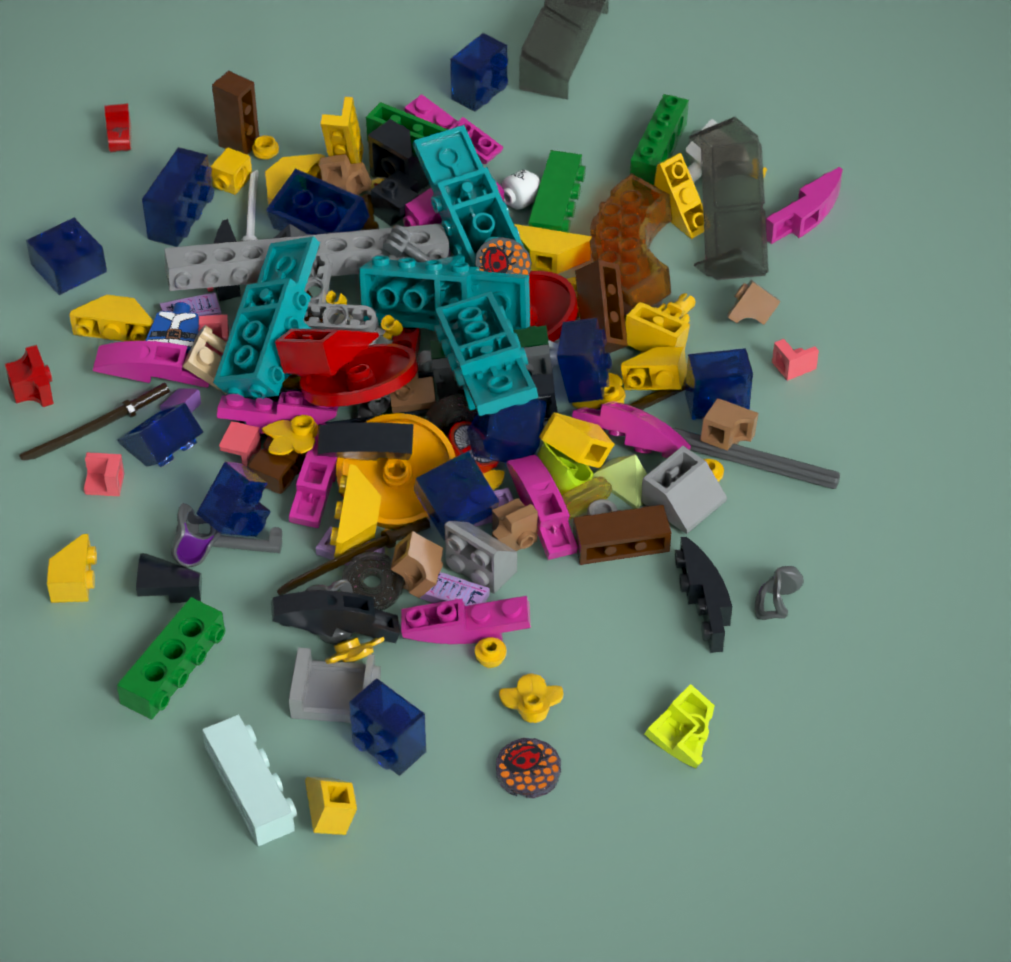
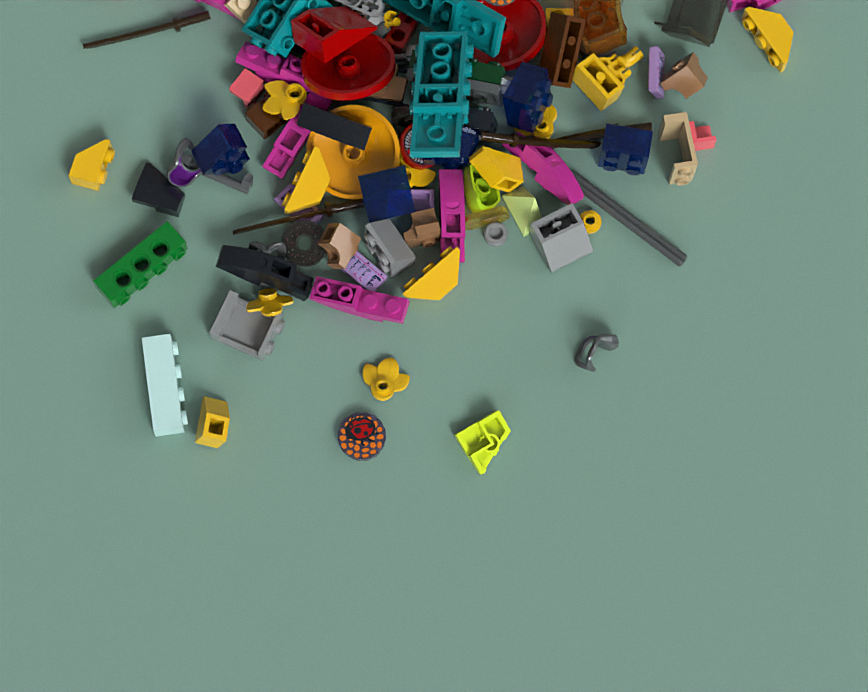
camera: 15 degrees right, 25 degrees up
coral panel [84,452,125,497] -> none
clear blue slope [117,402,204,467] -> none
medium lavender slope [160,388,201,421] -> none
clear blue brick [349,678,426,776] -> none
yellow plate [475,637,507,668] -> none
reddish brown brick [573,505,672,565] -> none
yellow slope [621,346,688,390] -> none
black slope [675,537,733,653] -> none
medium nougat brick [700,398,759,451] -> none
none -> yellow slope [402,246,460,300]
none -> dark brown sword [479,131,602,149]
none -> lavender tile [648,46,665,99]
none -> tan panel [658,112,698,186]
none -> yellow slope [742,7,794,73]

